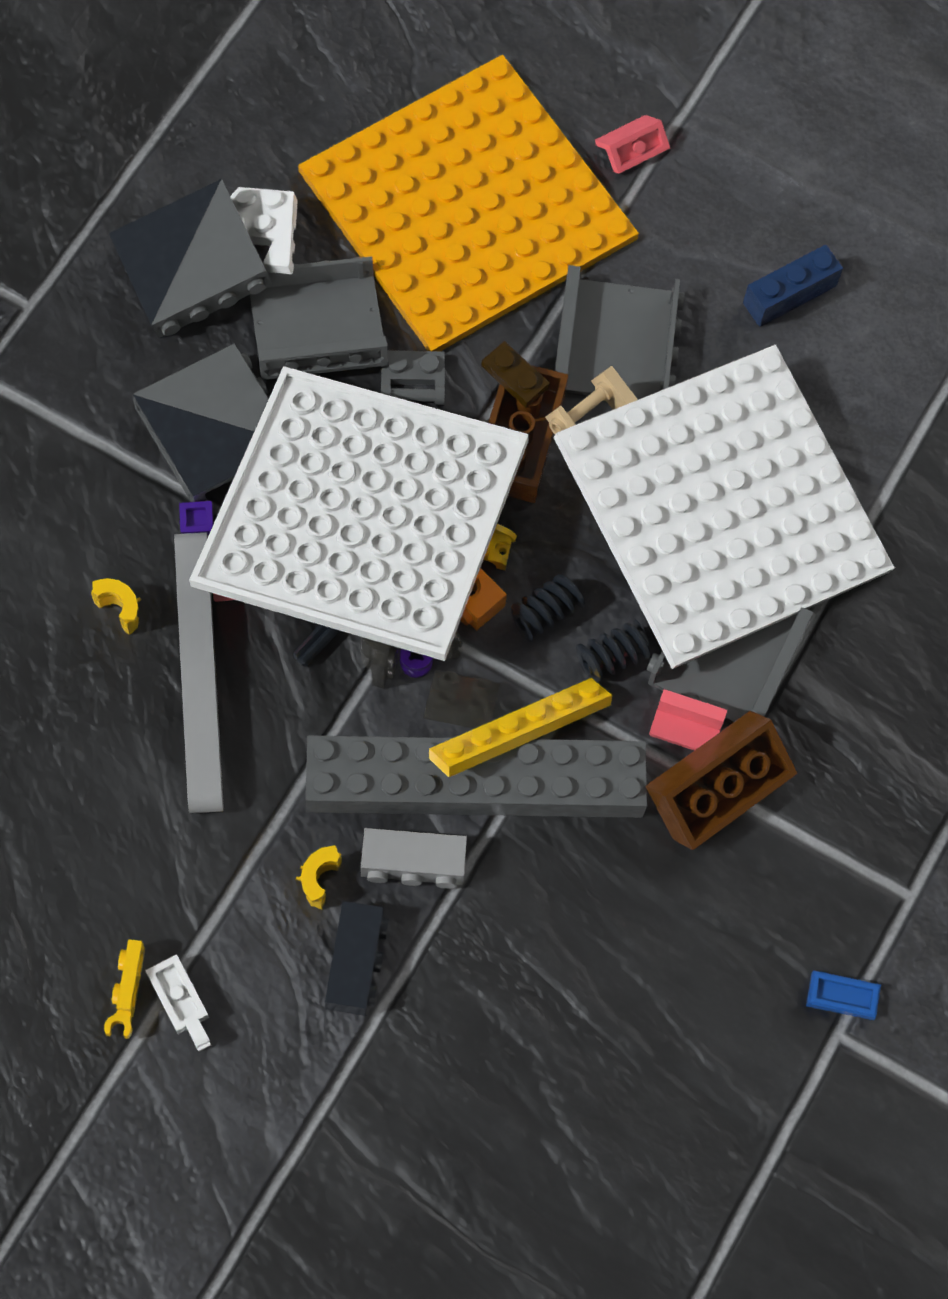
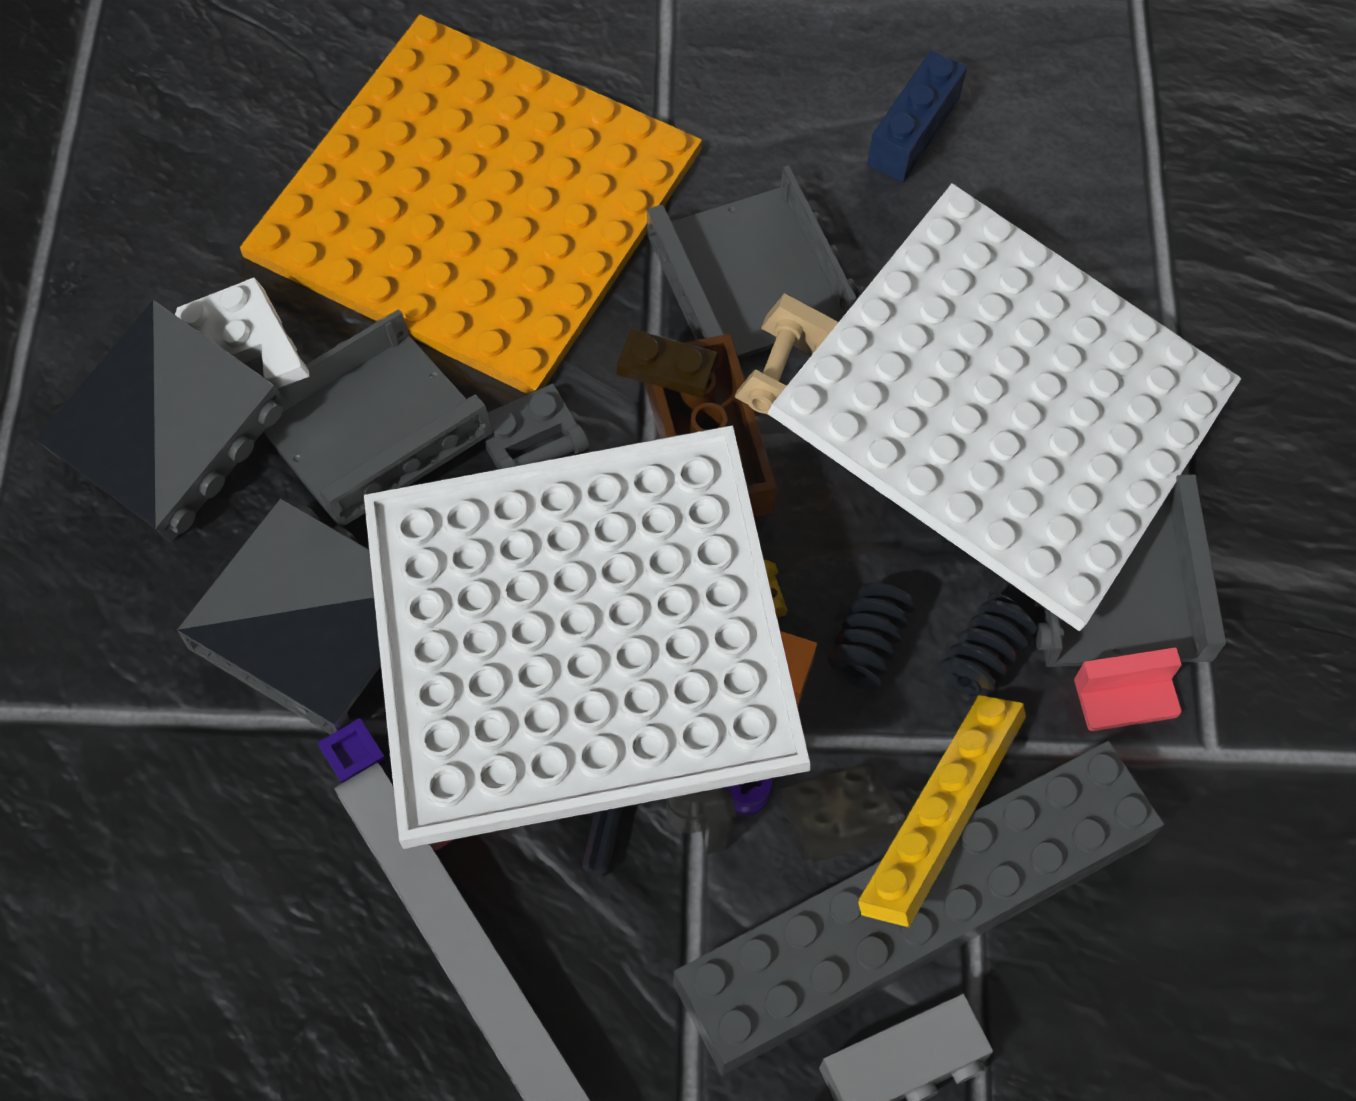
camera: 25 degrees left, 5 degrees down
yellow piece [91,578,141,635] -> none
coral panel [595,115,670,174] -> none
reddish brown brick [645,711,798,850] -> none

